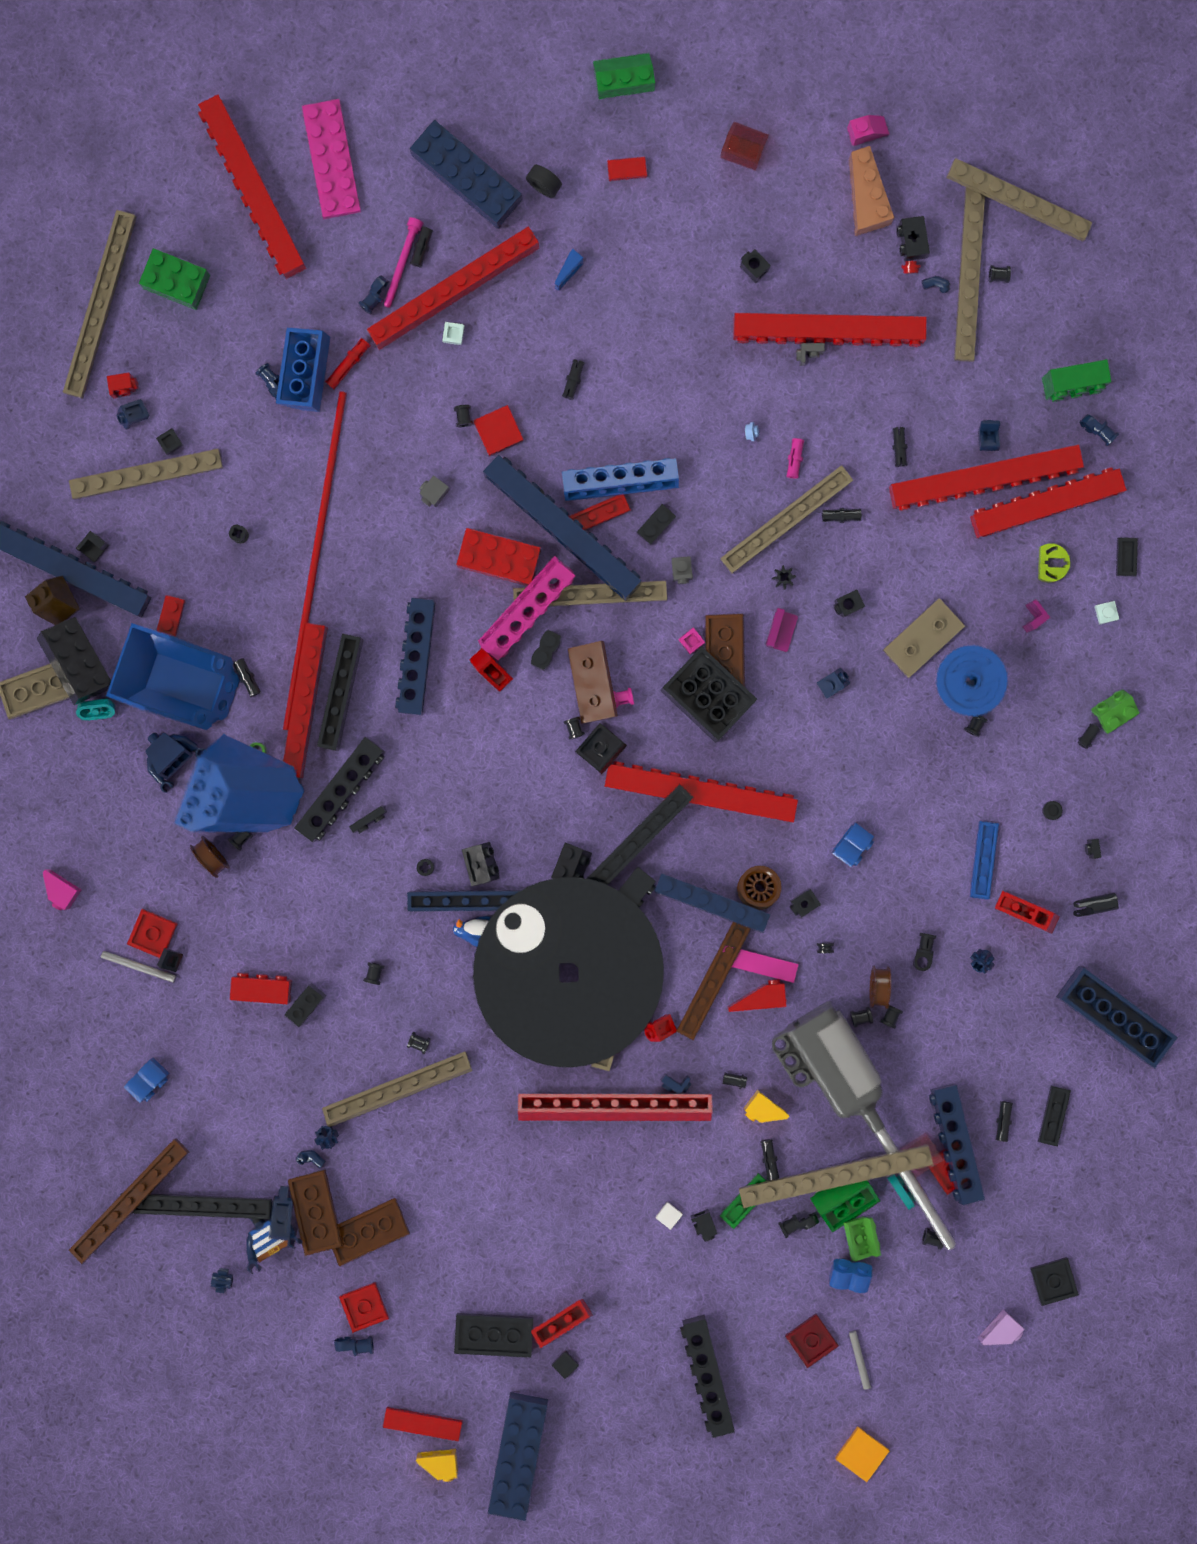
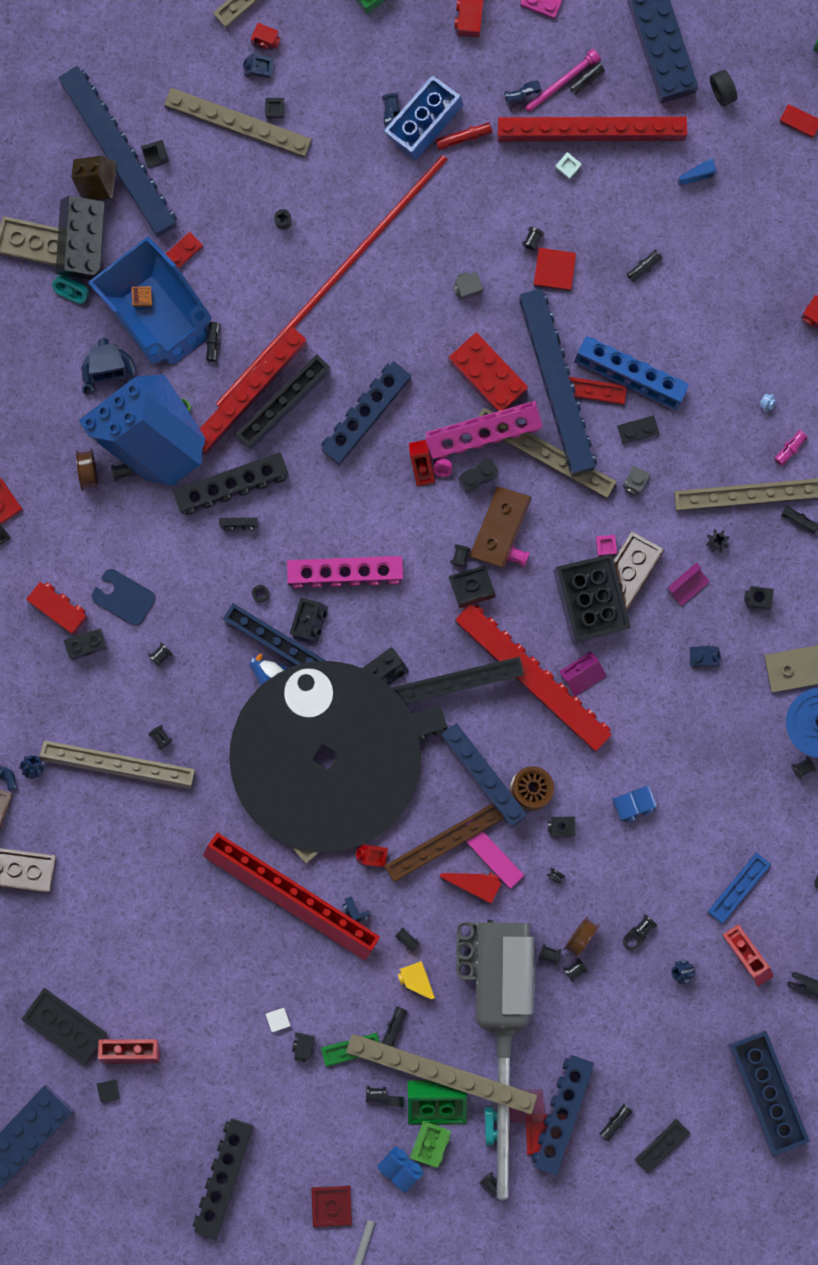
camera: 30 degrees right, 5 degrees down
none -> dark blue piece [92,569,155,625]
none -> tile [131,287,152,307]
none -> dark pink brick [287,556,403,588]
none -> dark pink tile [433,459,453,477]
none -> magenta panel [559,651,606,696]

